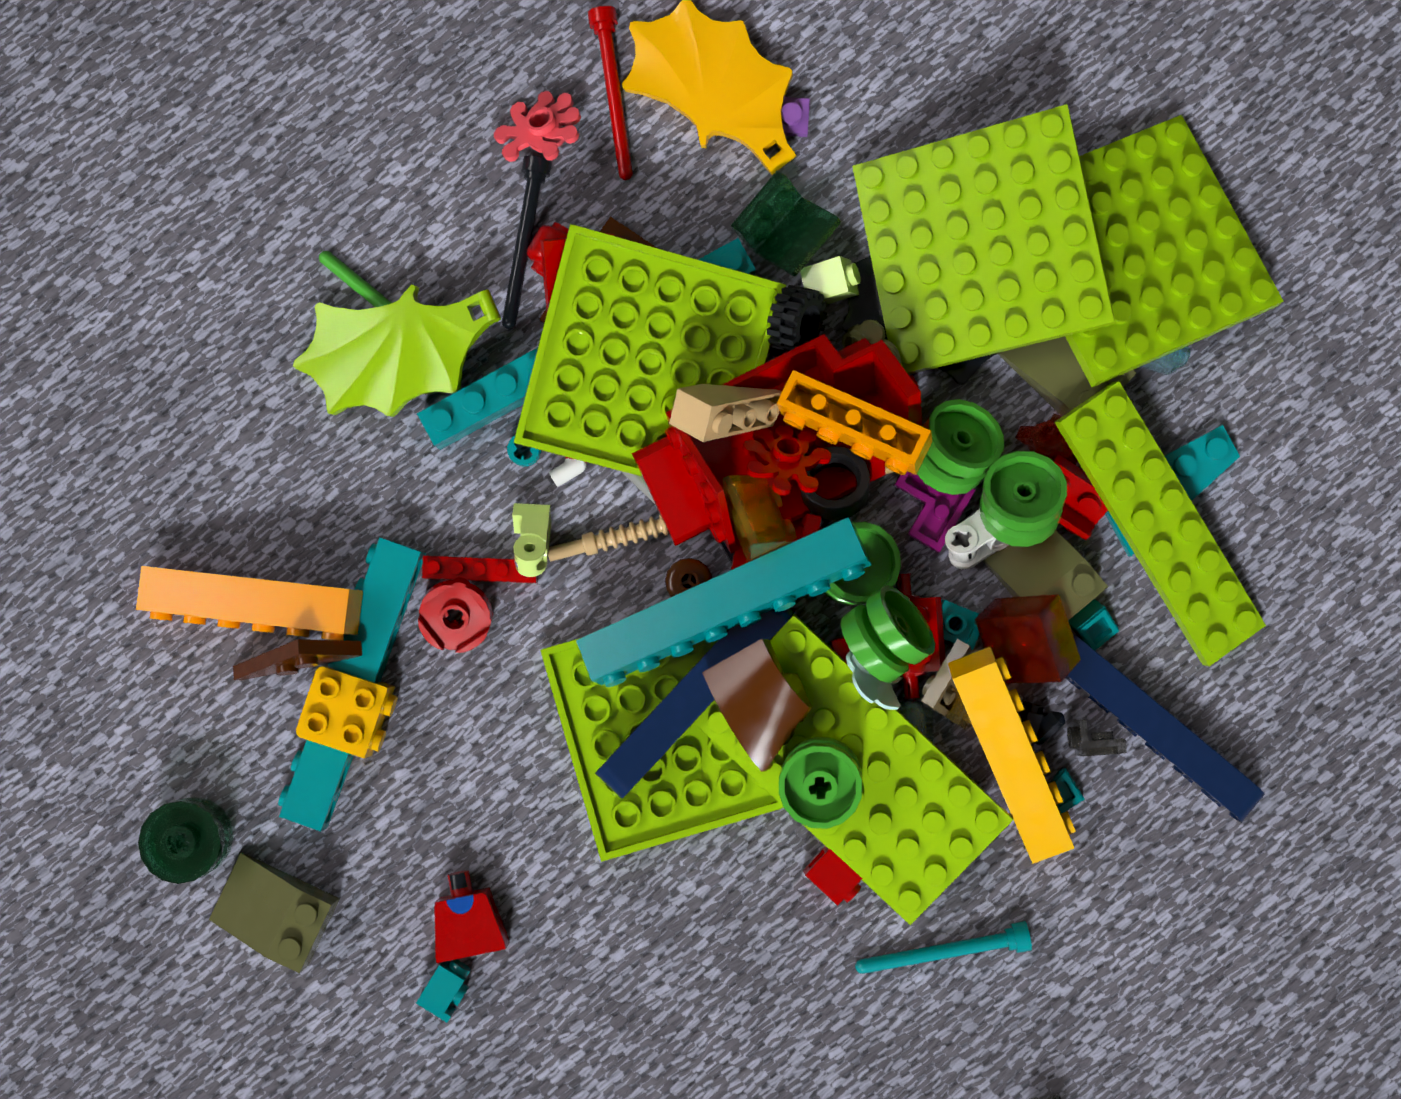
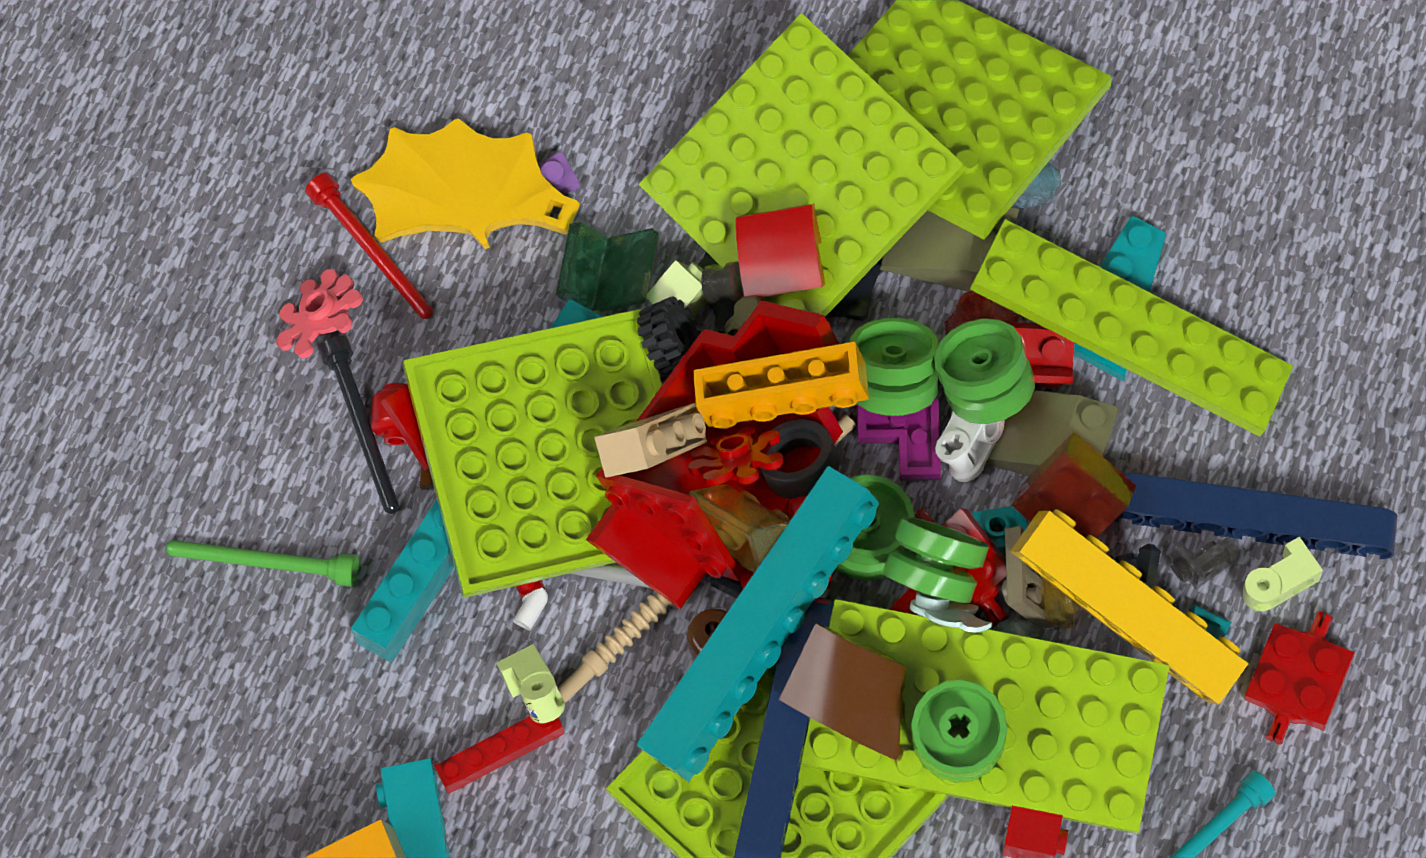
camera: 20 degrees left, 20 degrees down
lime animal [293,284,501,417] -> none
red plate [418,578,493,653] -> none
teal bush [507,436,541,467] -> none
teal slope [1067,599,1120,650] -> none
none -> clear smoke wheel [701,261,744,305]
none -> red slope [735,203,826,298]
none -> yellowish green leg [1242,537,1323,612]
none -> red plate [1244,611,1355,745]

